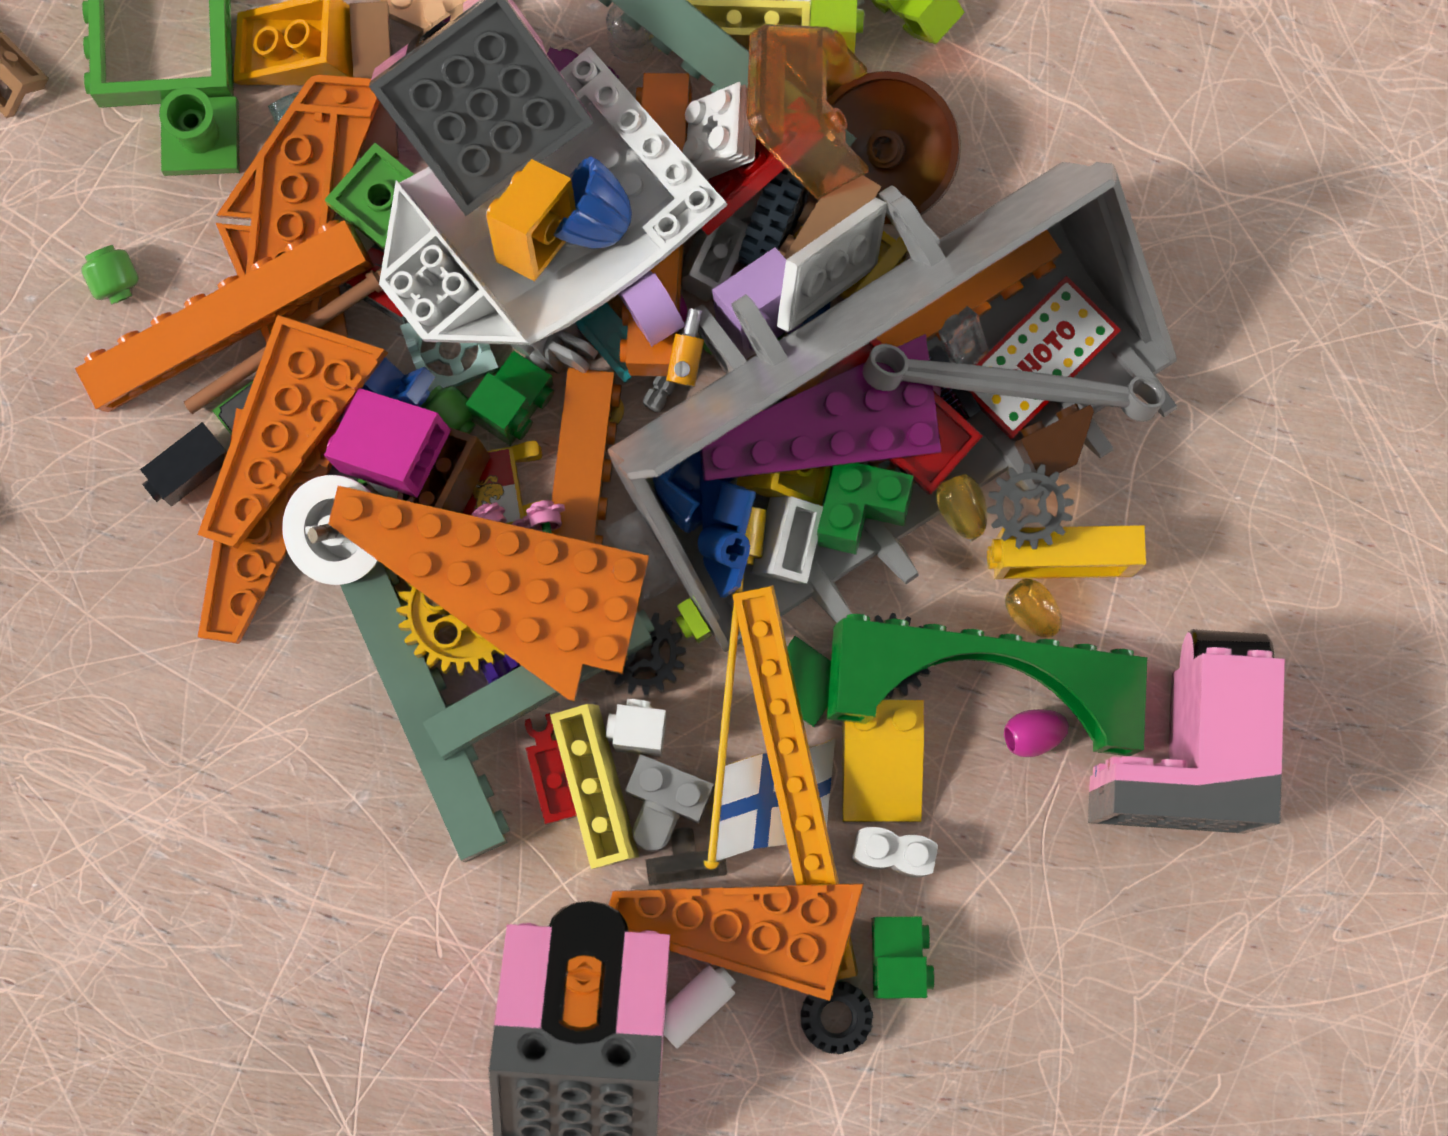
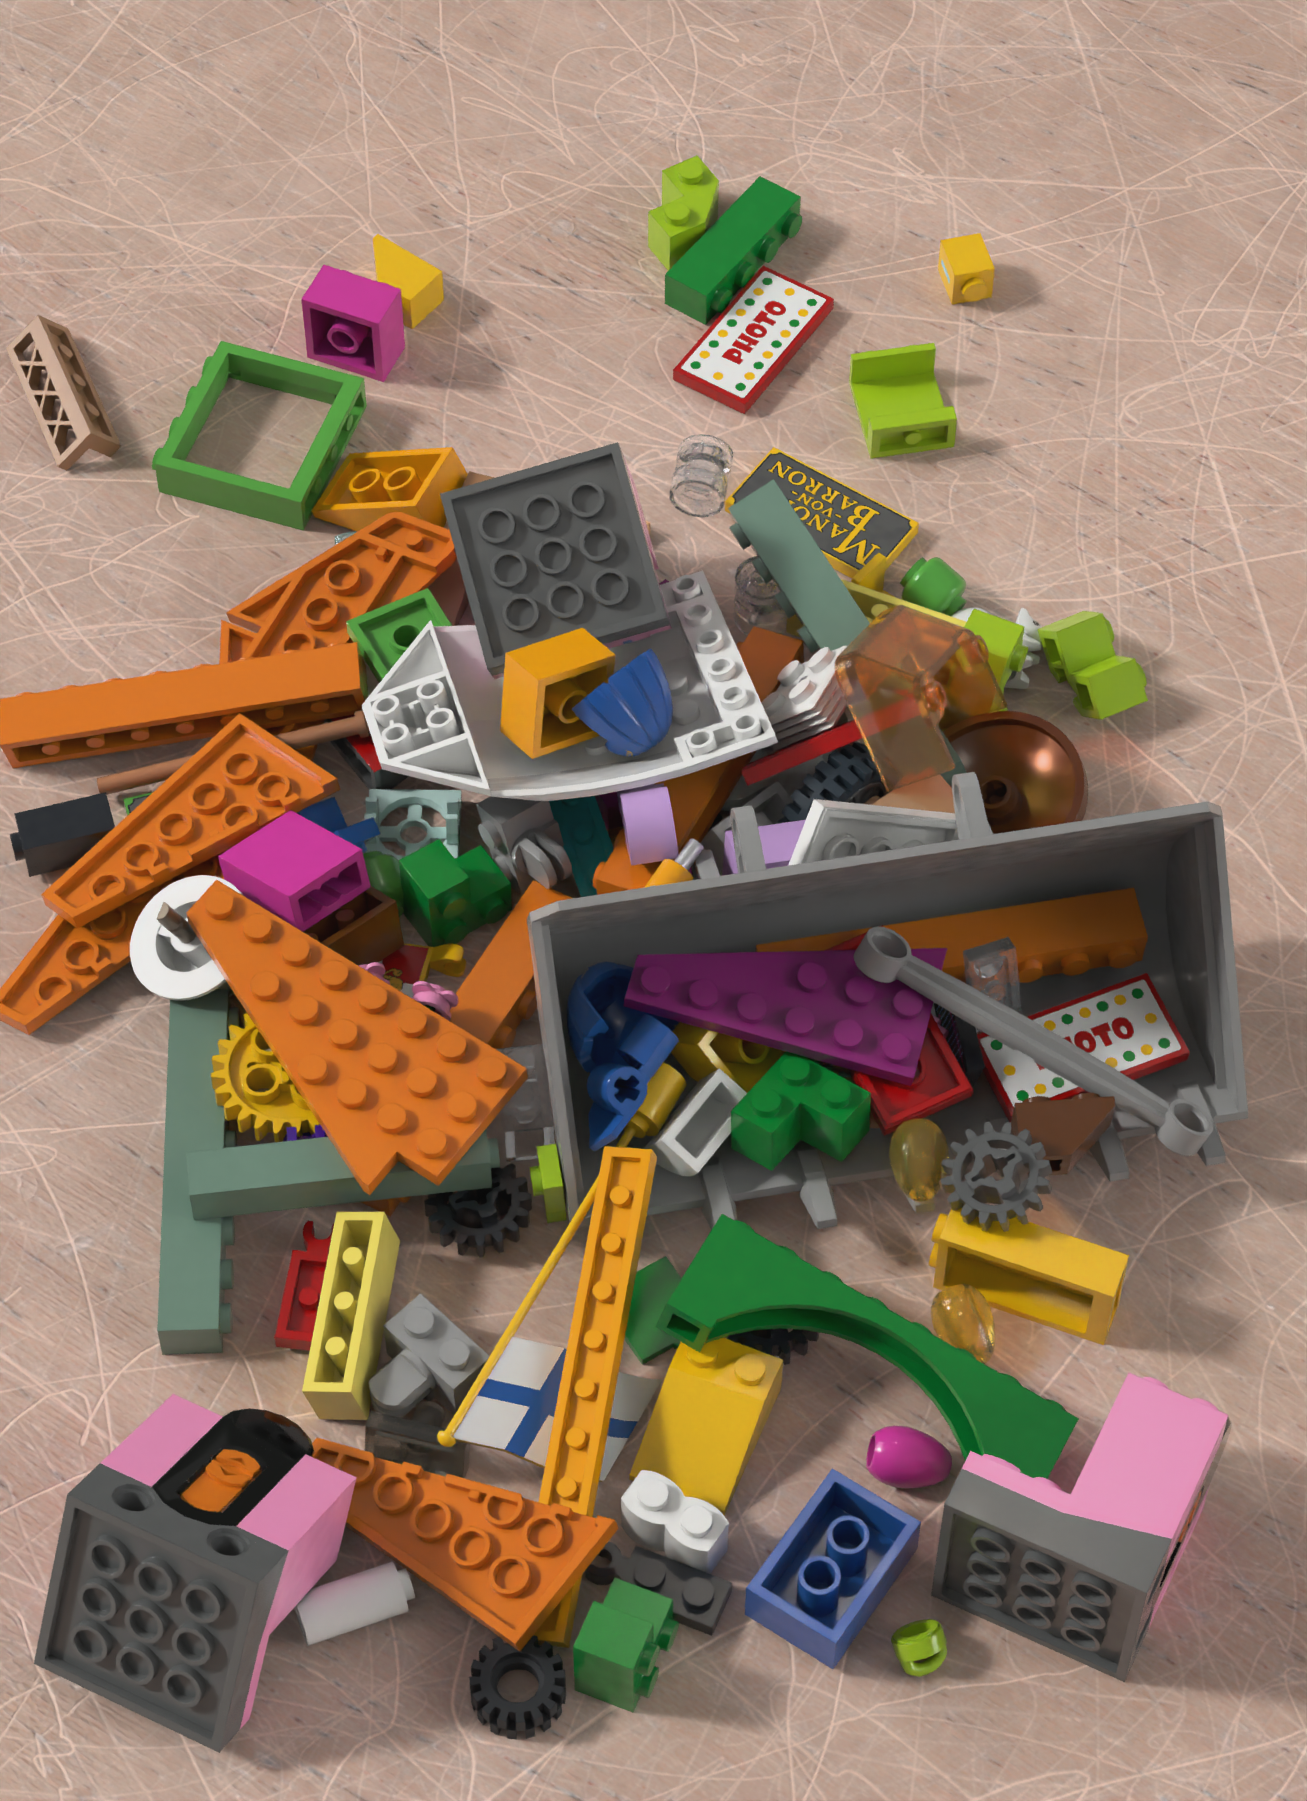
camera: 25 degrees right, 25 degrees down
bright green head [81,245,139,305] -> none
bright green plant [159,87,240,176] -> none
white brick [606,699,666,757] -> none
none -> black plate [585,1541,732,1636]
none -> blue brick [745,1468,921,1669]
none -> lime tile [891,1619,947,1677]

